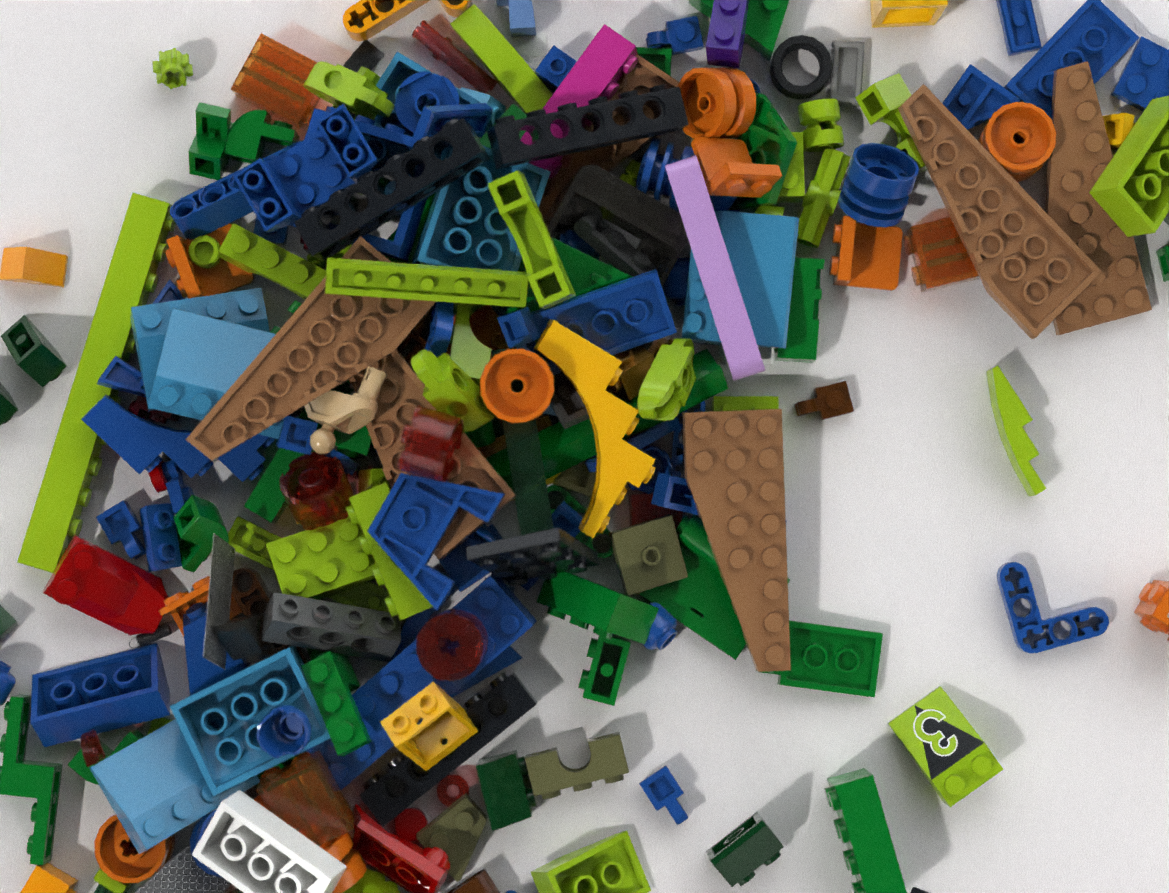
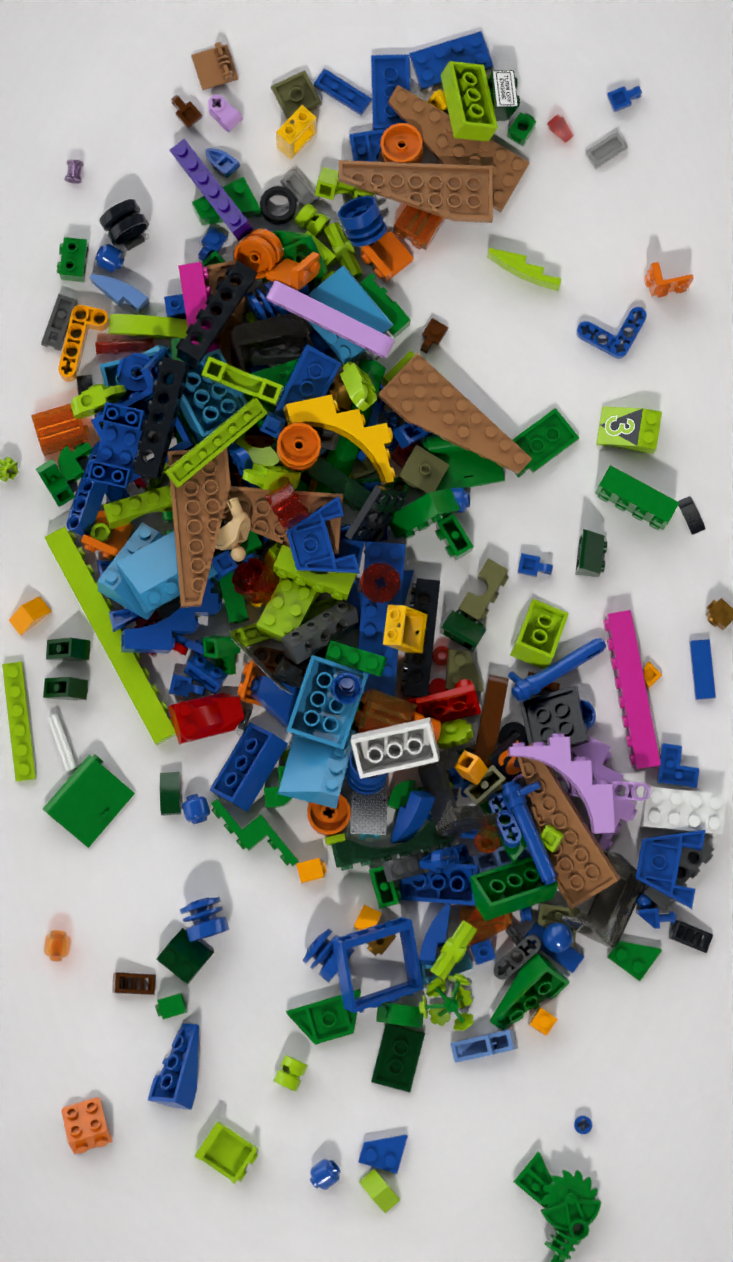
camera: 55 degrees left, 5 degrees down
clear red tile [81,729,106,767] -> none

